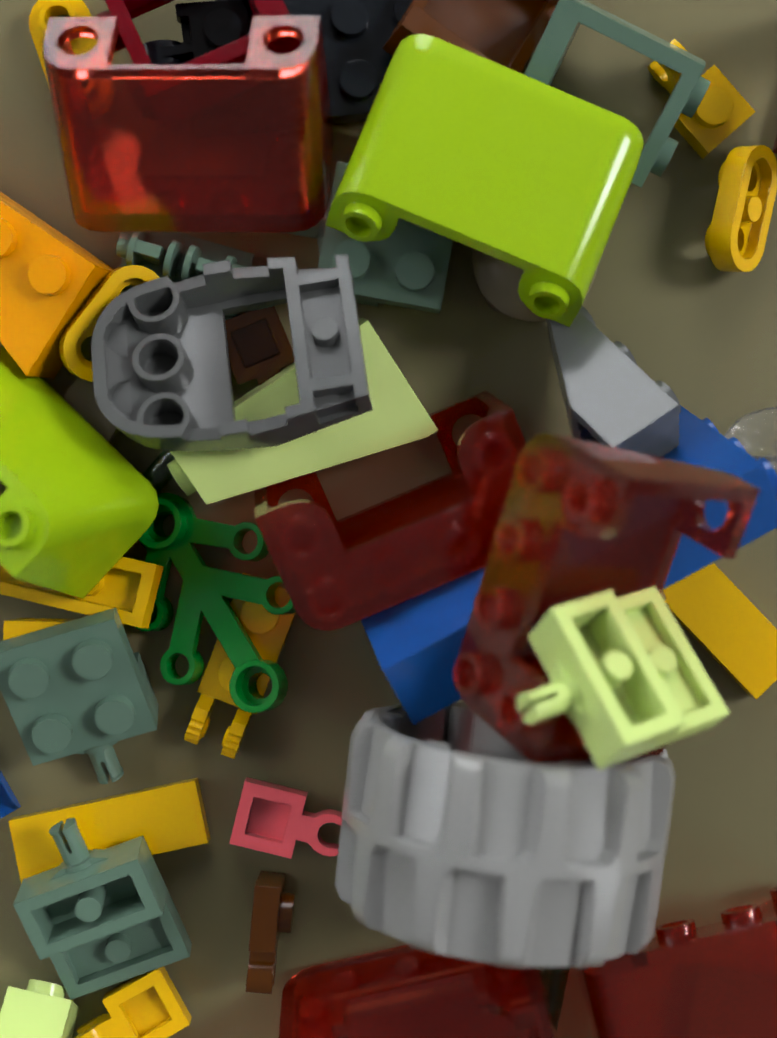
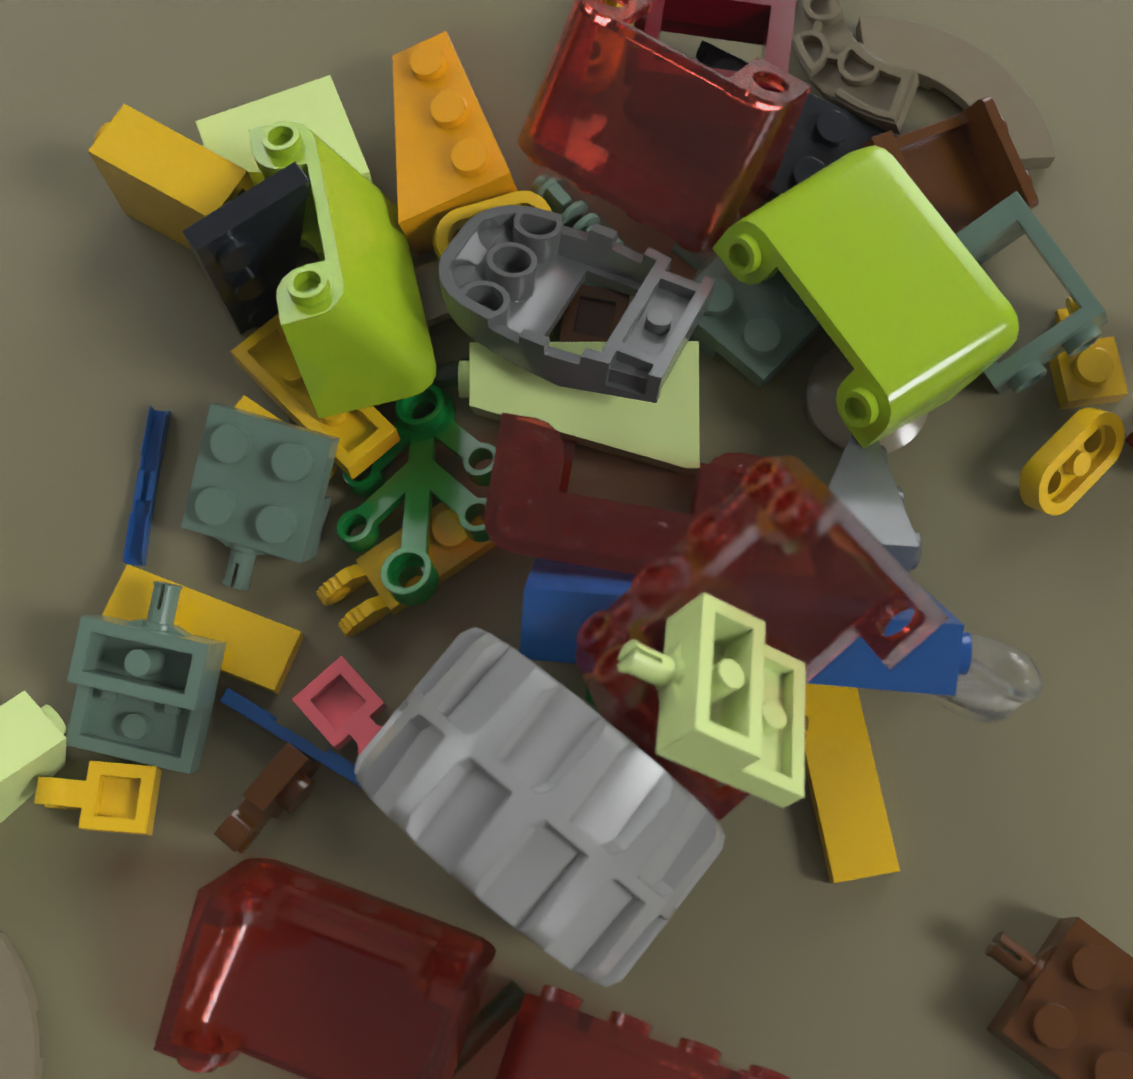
camera: 30 degrees right, 15 degrees down
none -> blue piece [219,688,362,788]

